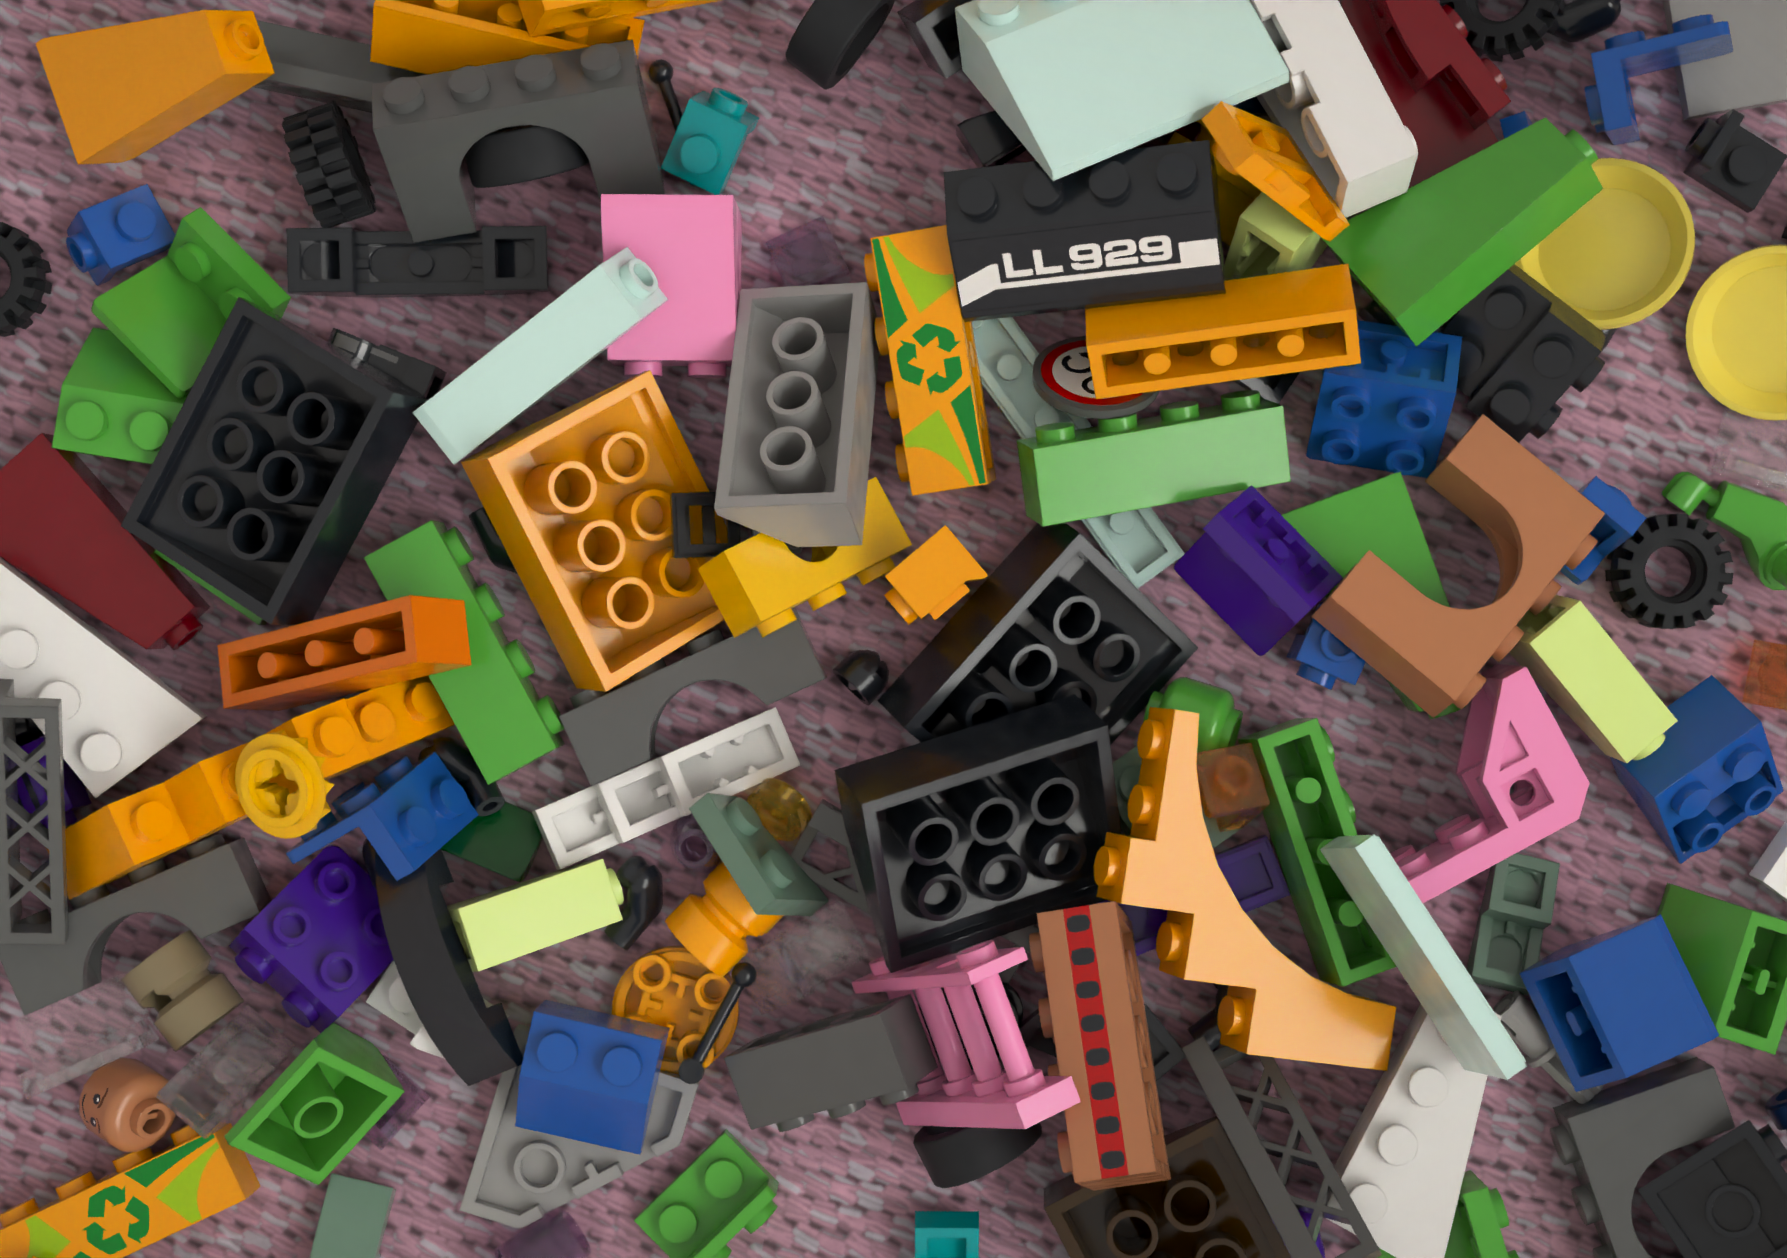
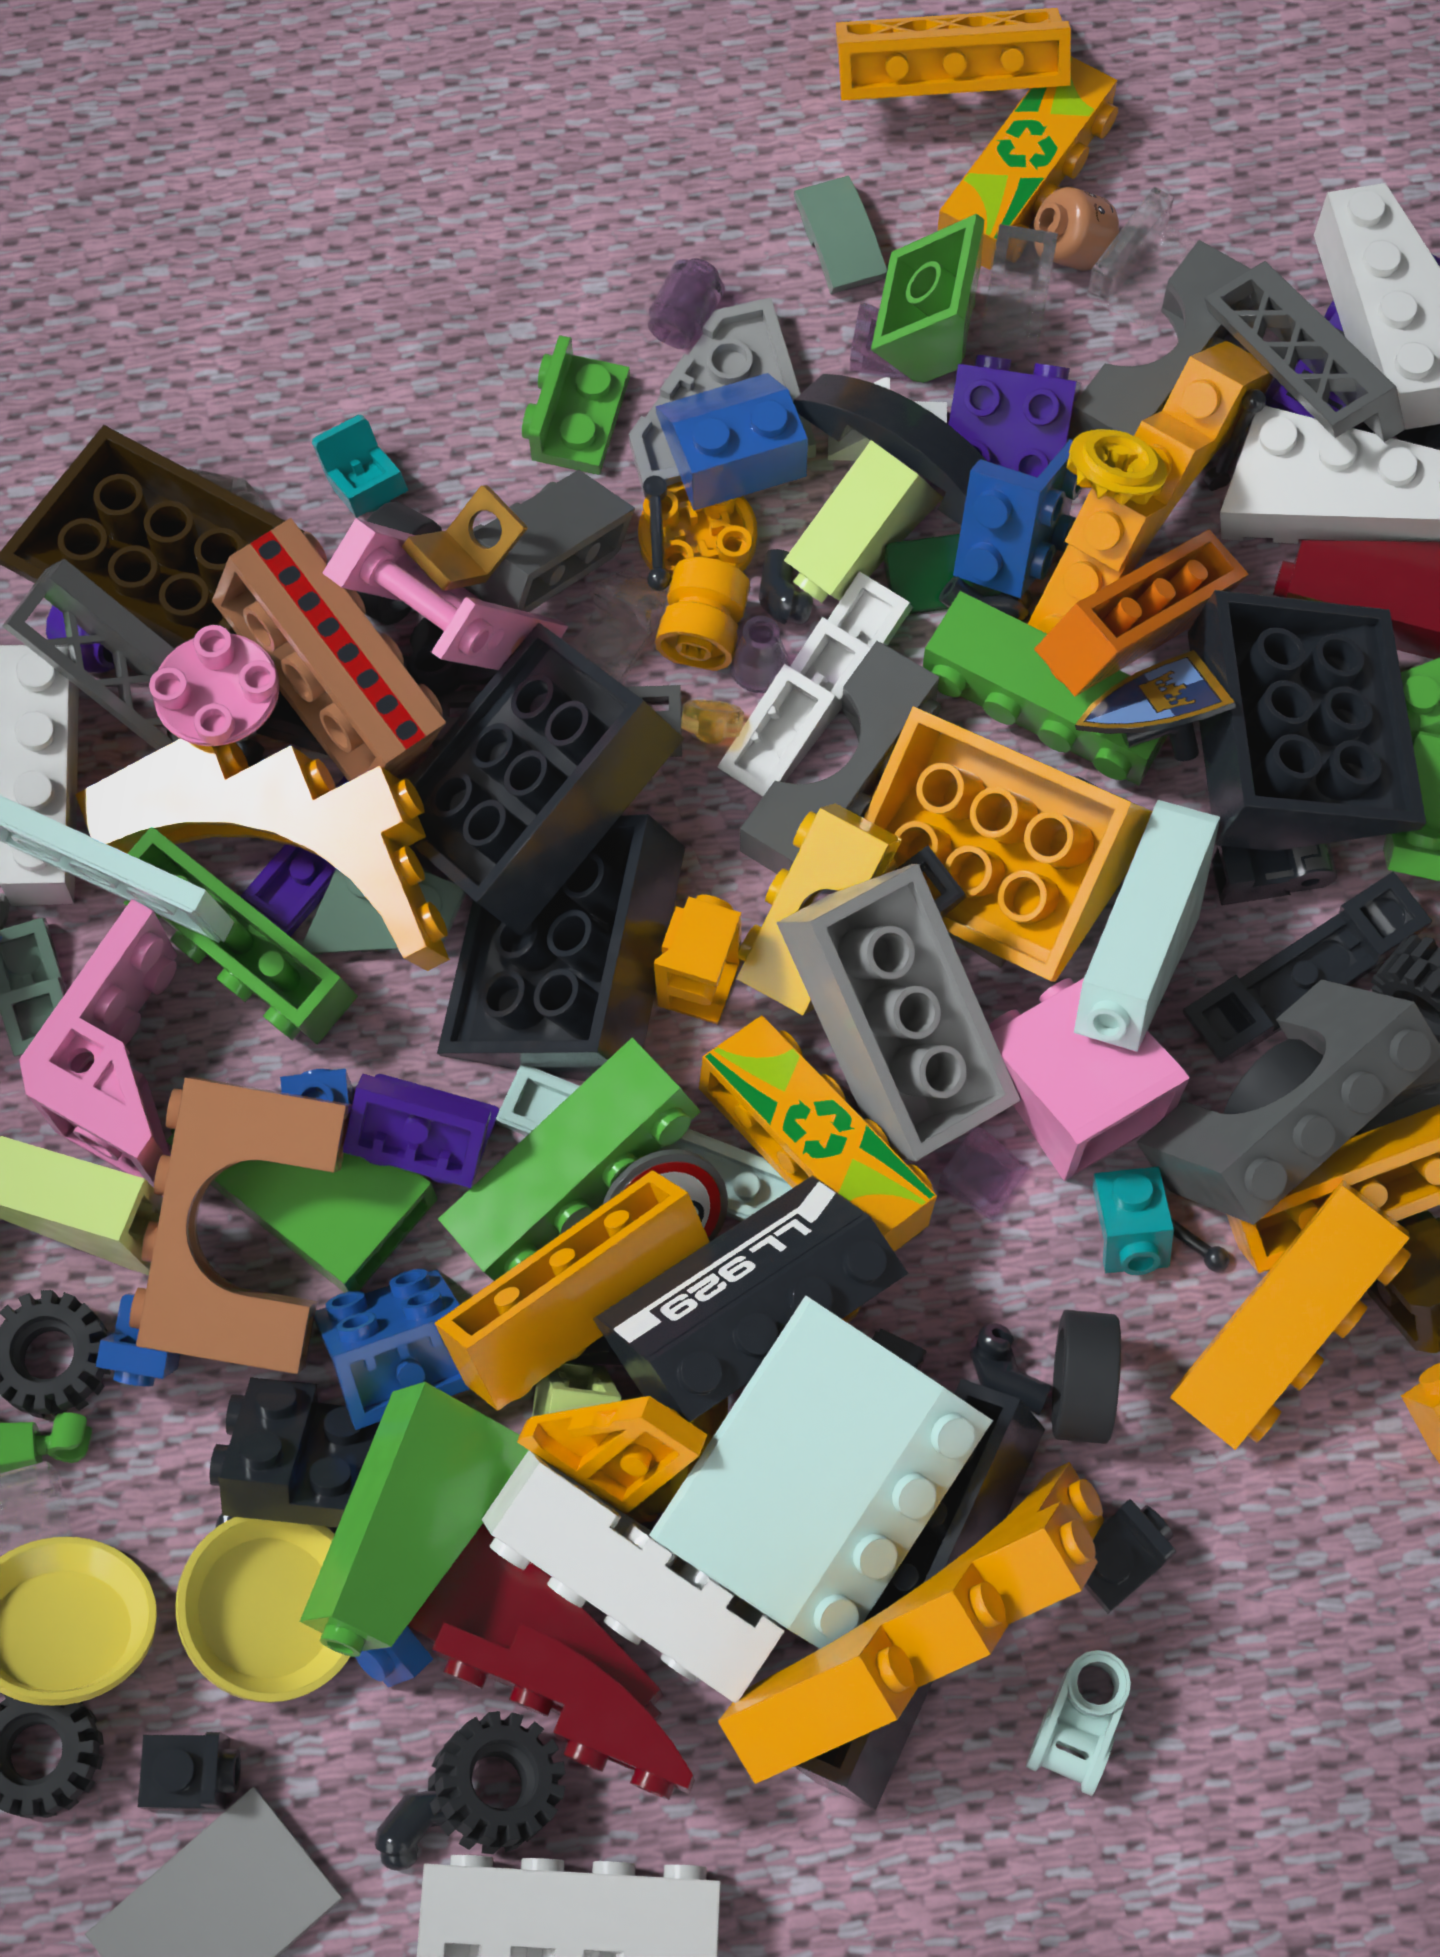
camera: 155 degrees right, 20 degrees down
dark tan wheel [121,930,244,1052] -> none
sand green wing [689,793,829,916] -> none
black hinge [833,650,889,706] -> none
bright green head [1143,677,1243,769] -> none
clear orange bracket [1196,743,1270,832] -> none
blue bracket [1584,14,1733,145] -> none
none -> bright pink dish [149,625,279,746]
none -> pearl gold bracket [401,485,528,591]
none -> black arm [970,1323,1052,1416]
none -> shield [1075,650,1236,762]
none -> black hinge [1203,389,1266,491]

